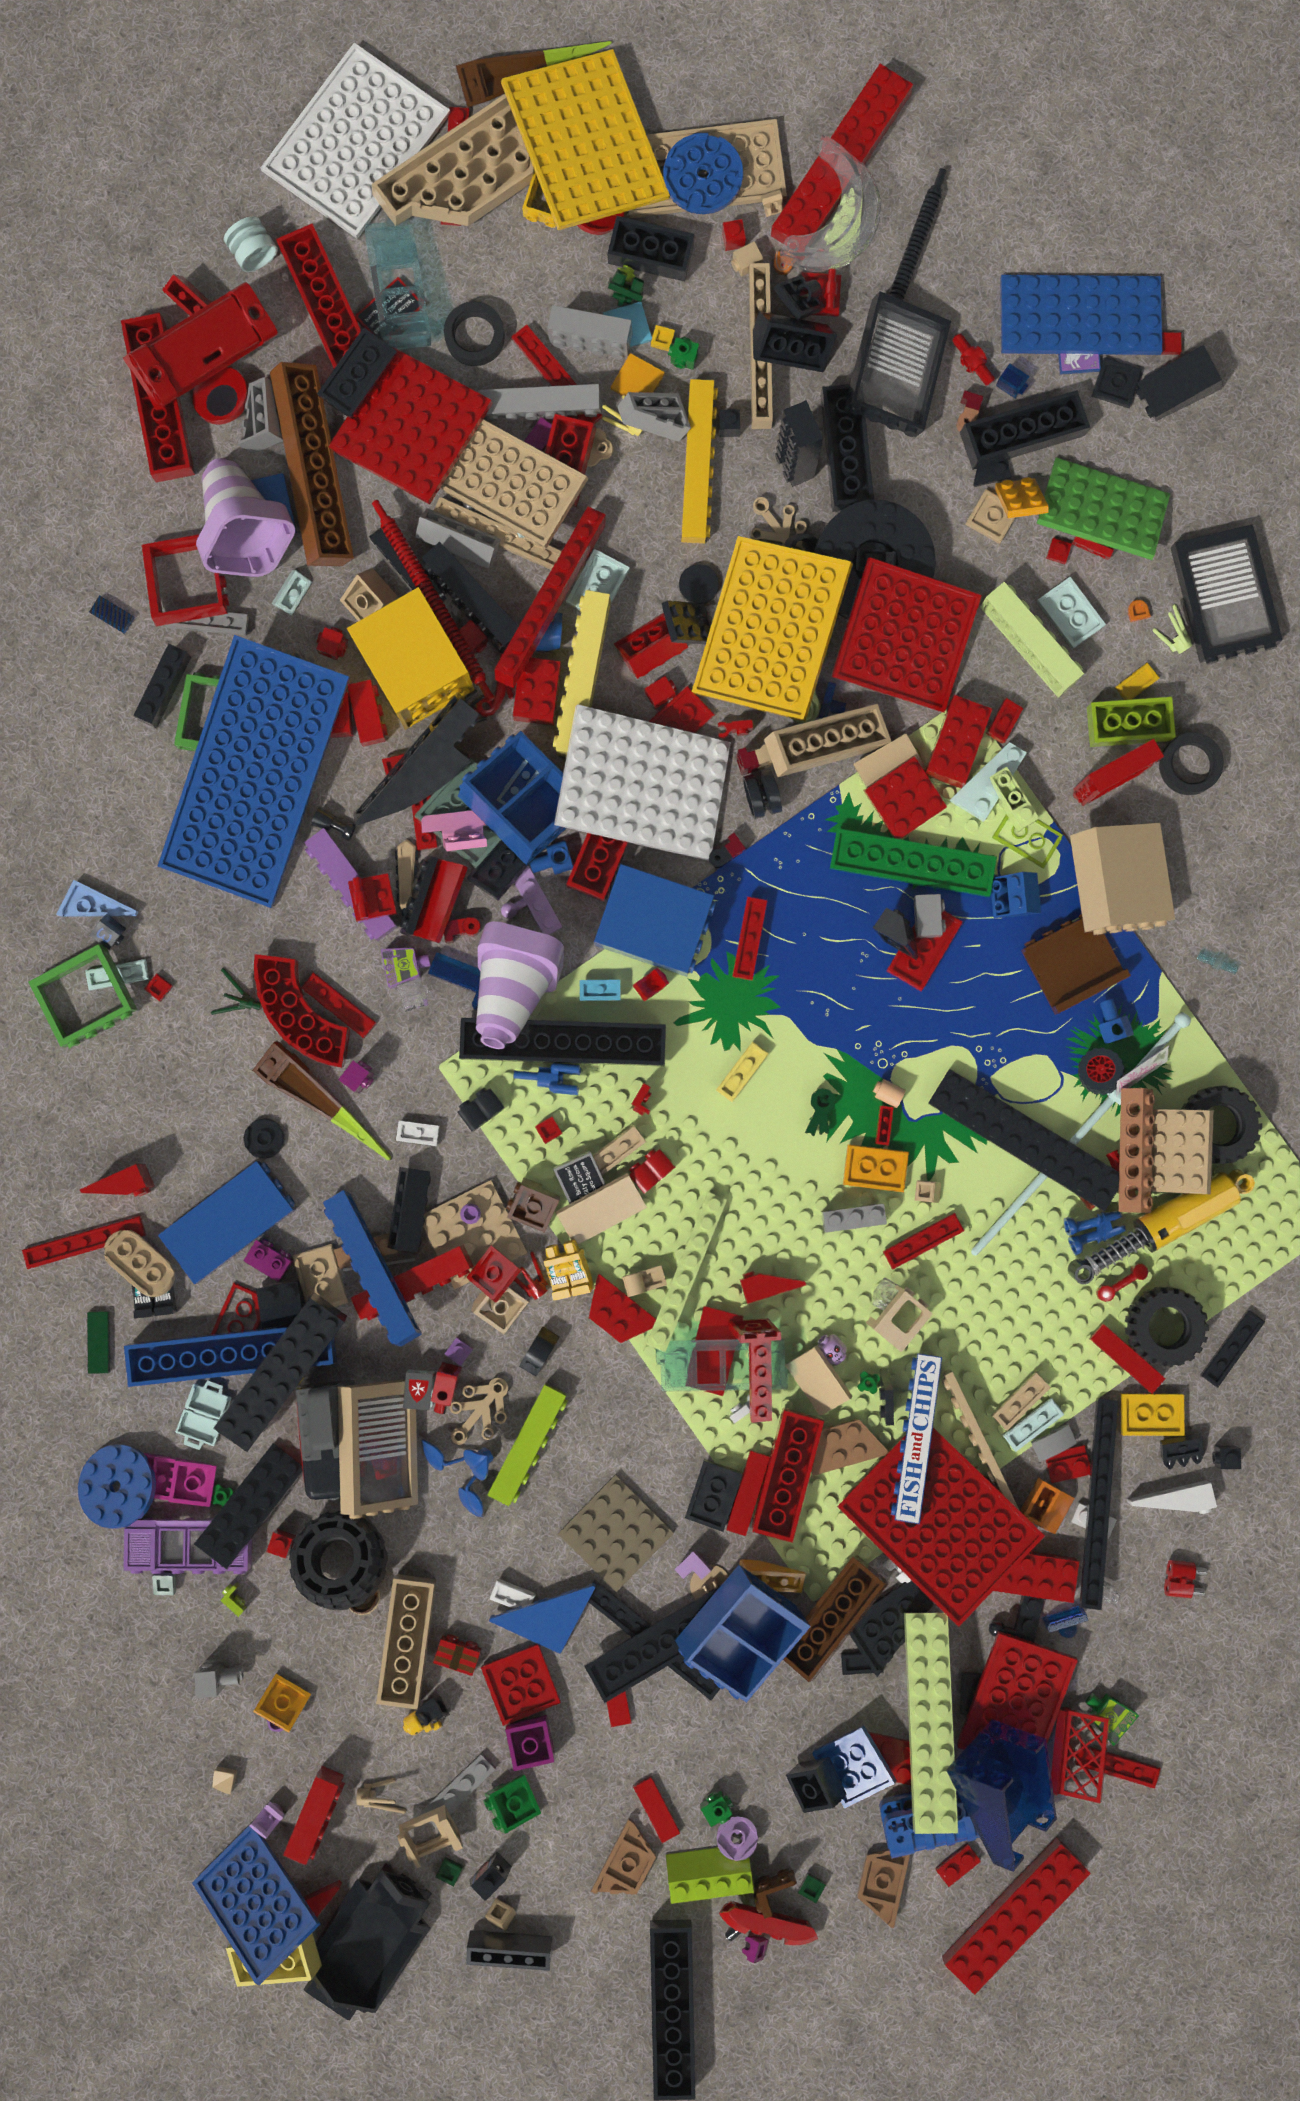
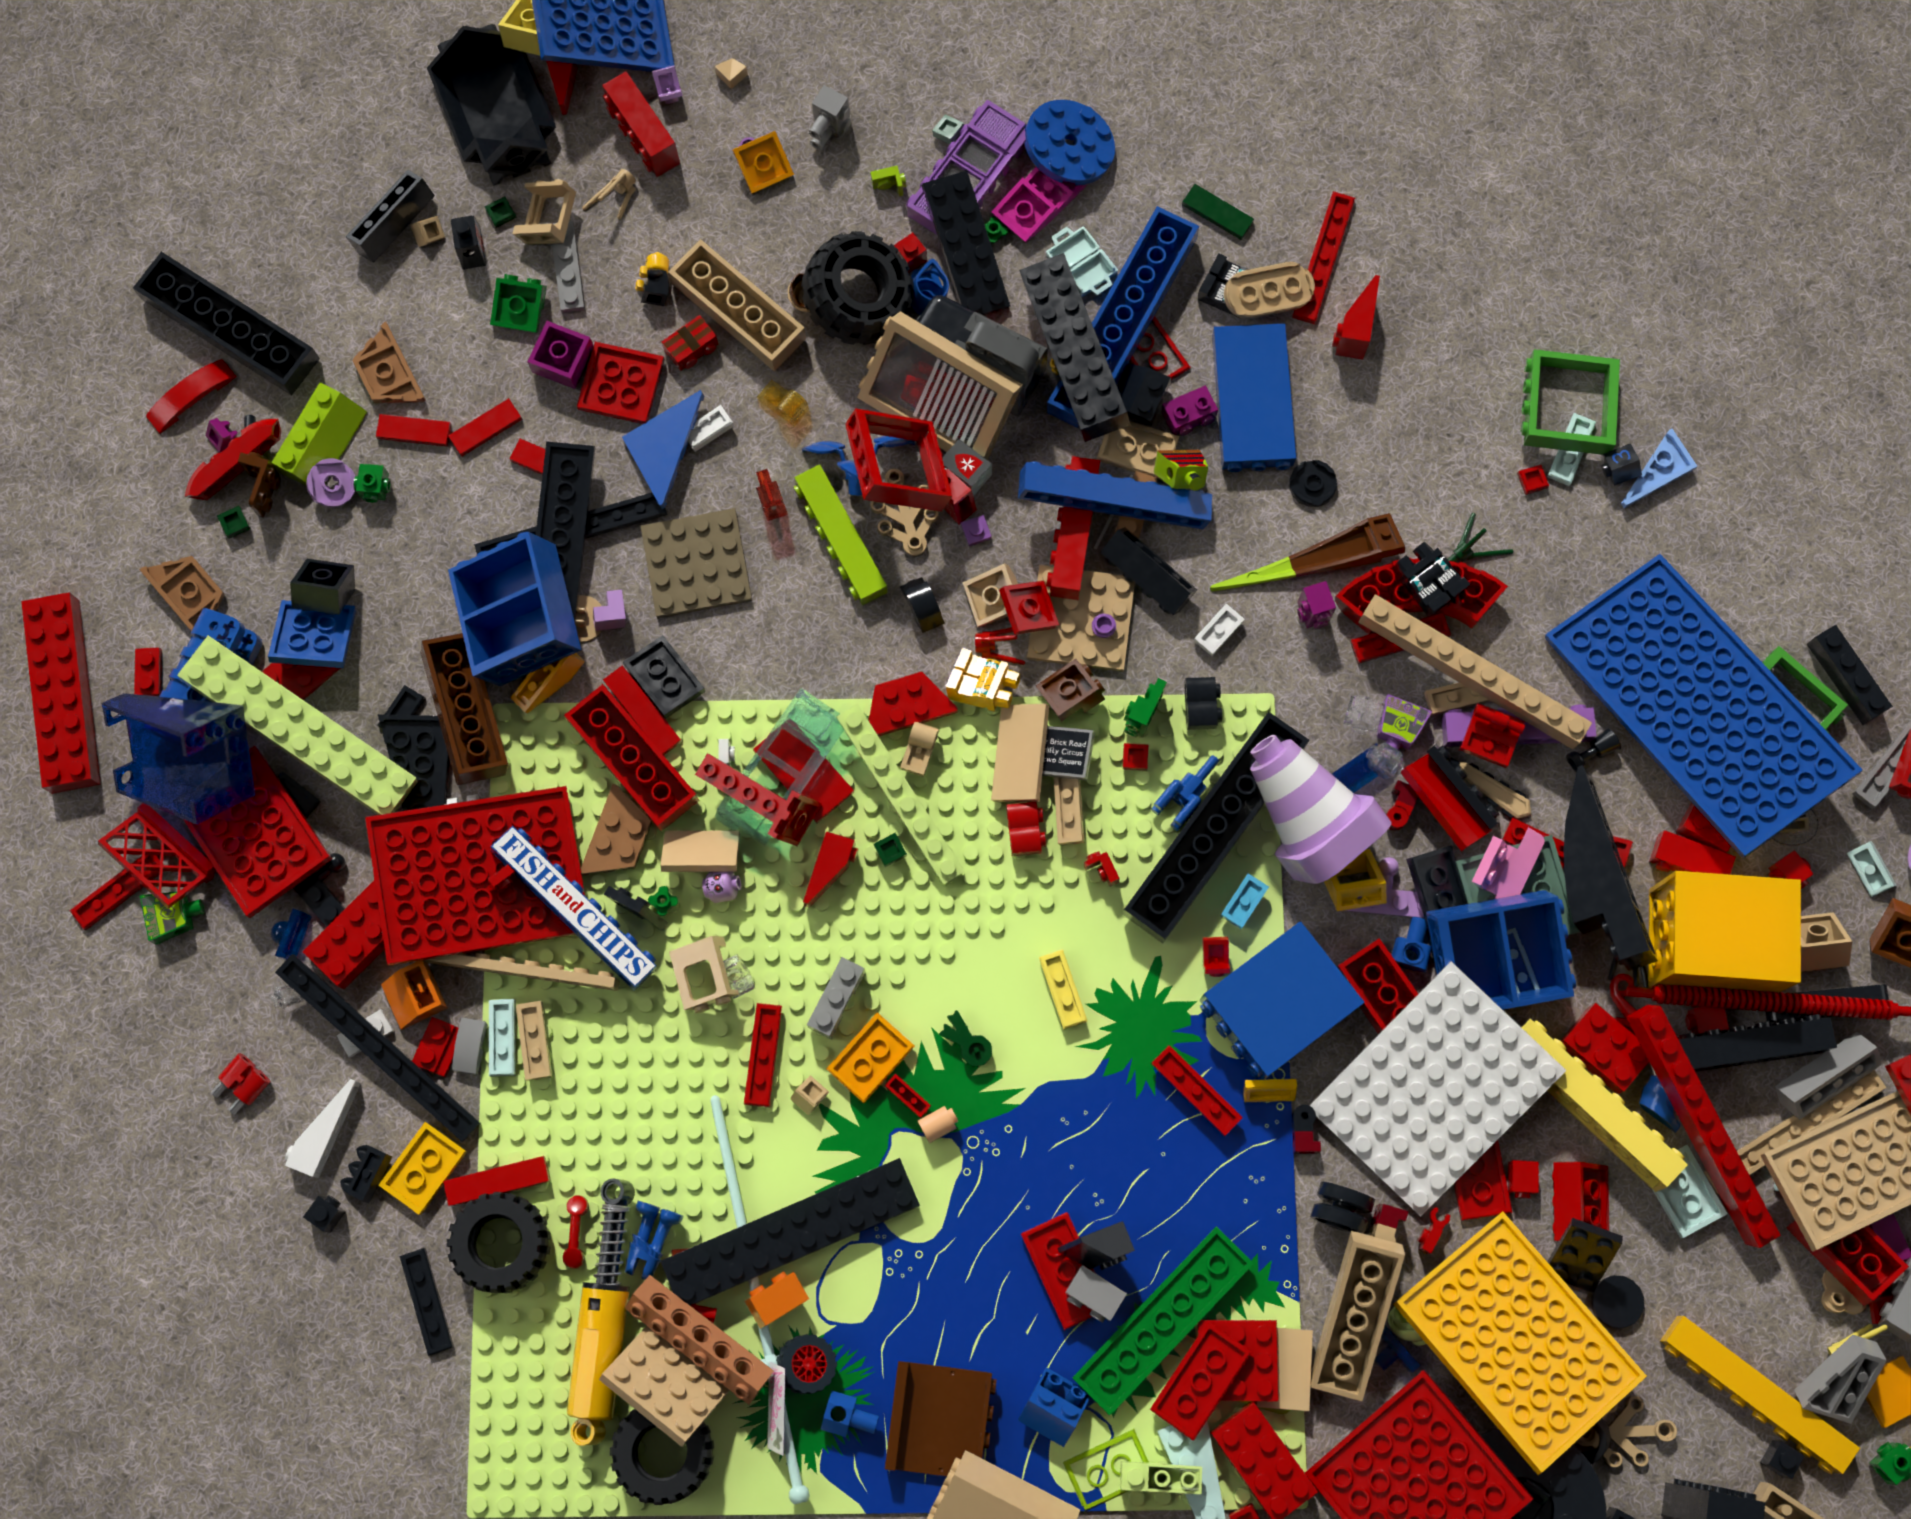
camera: 125 degrees right, 10 degrees down
none -> red slope [146,359,237,434]
none -> red tile [448,398,523,457]
none -> red plate [488,864,515,892]
none -> orange brick [744,1271,809,1328]
none -> clear red piece [756,469,788,521]
none -> clear yellow plate [757,379,809,427]
none -> red window [845,408,952,512]
none -> dark green plate [873,833,907,867]
none -> blue helmet [911,259,949,316]
none -> green plate [1124,678,1167,737]
none -> red tile [1150,1321,1252,1441]
none -> lime torso [1154,450,1208,491]
none -> yellow tile [1243,1079,1297,1102]
none -> yellow window [1324,849,1387,912]
none -> tan brick [1359,594,1592,750]
none -> clear head [1366,742,1405,779]
none -> black hips [1395,542,1470,618]
none -> tan plate [1424,682,1491,716]

